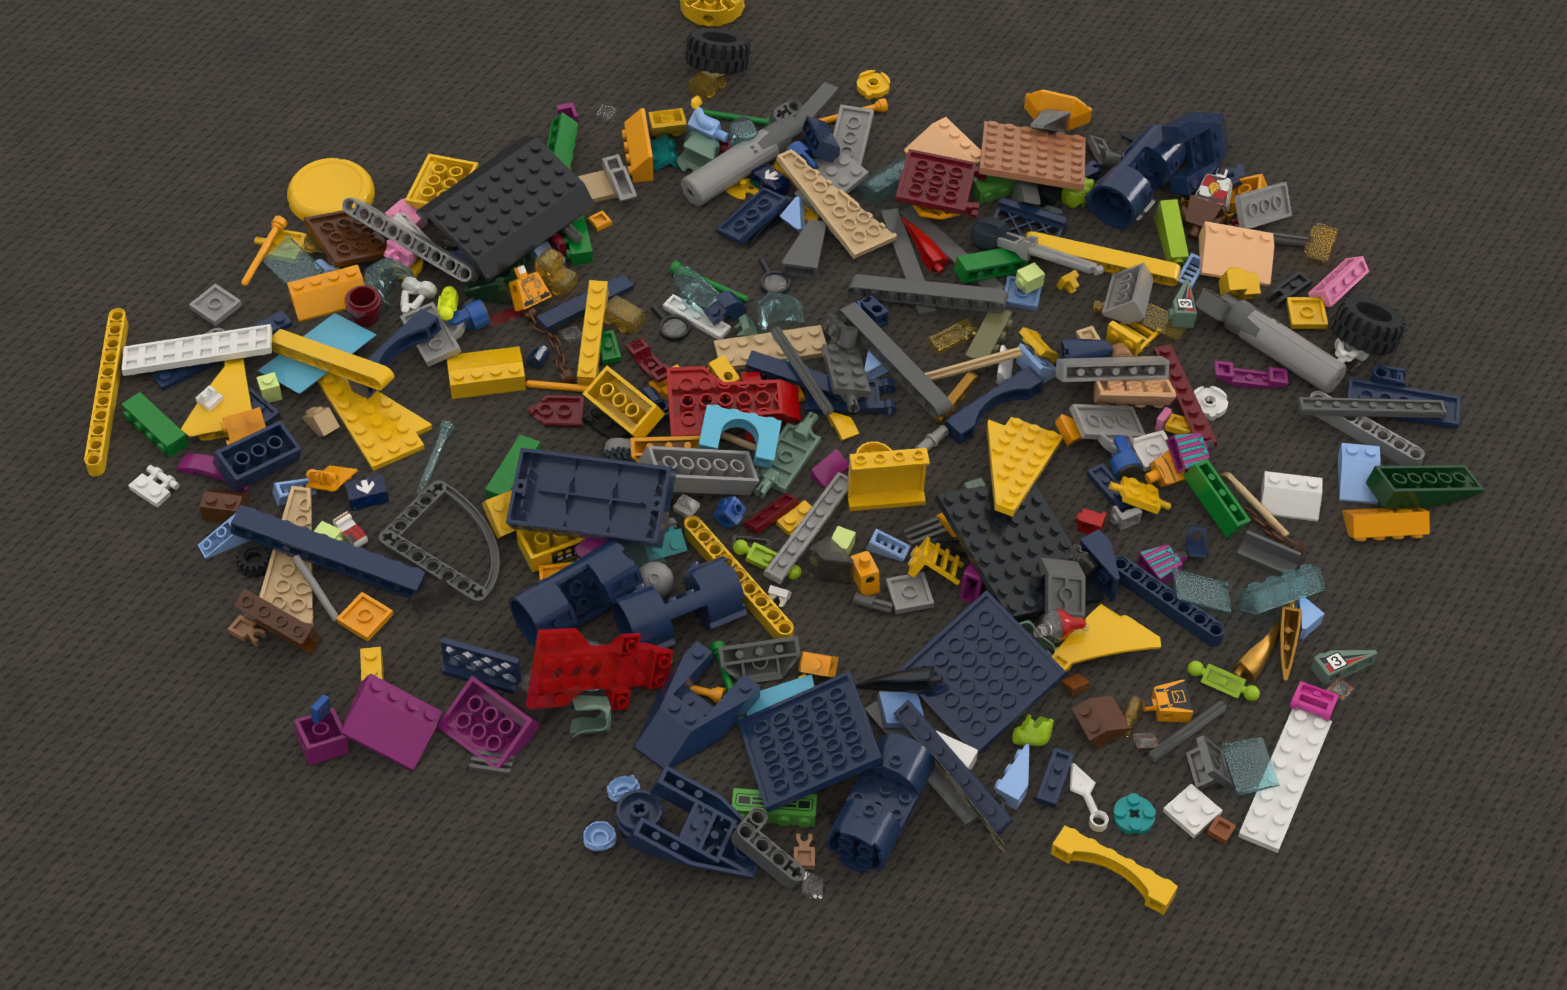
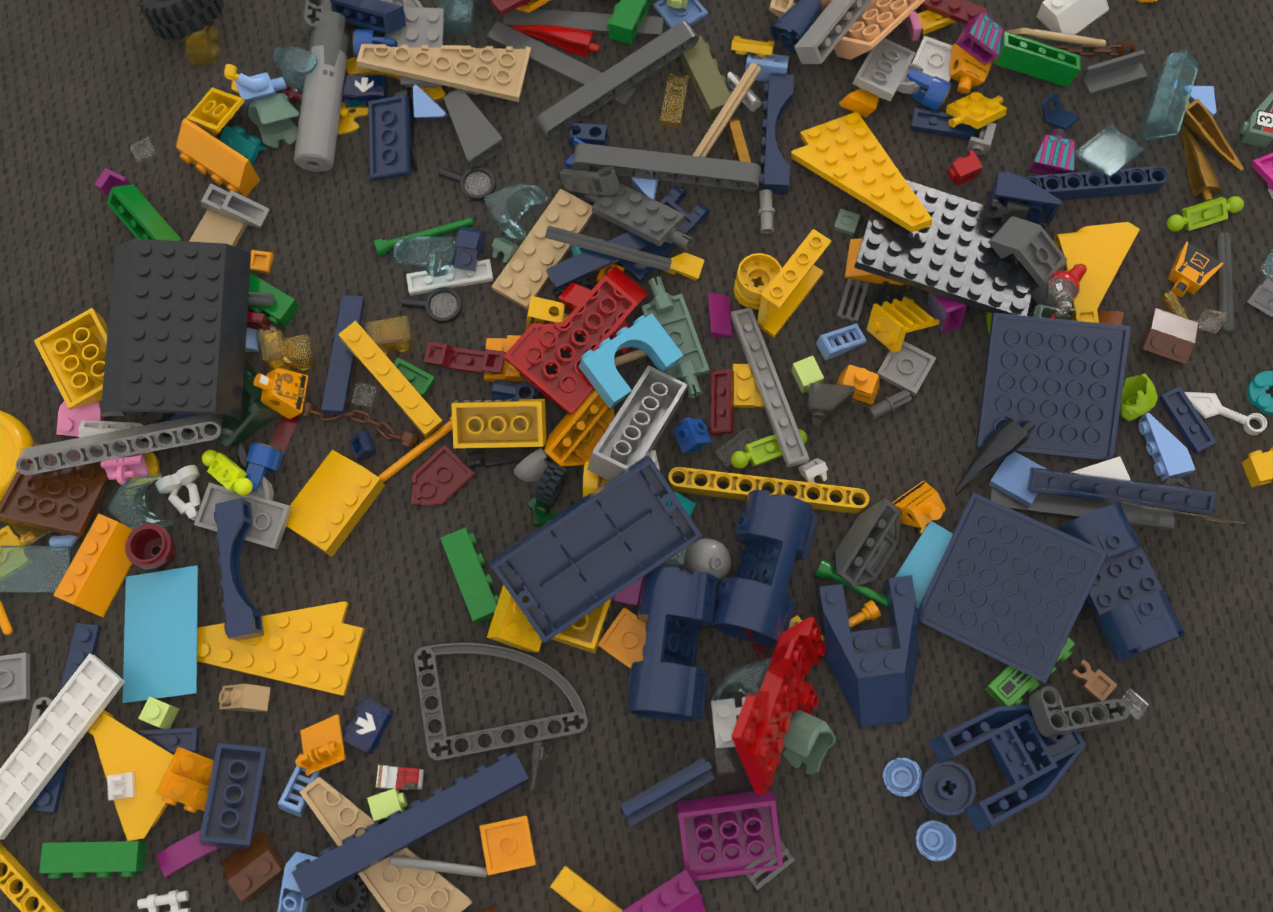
camera: 40 degrees left, 20 degrees up
yellow beam [272,329,395,391] -> none
clear light blue piece [416,421,454,497] -> none
green piece [703,109,770,126] -> none

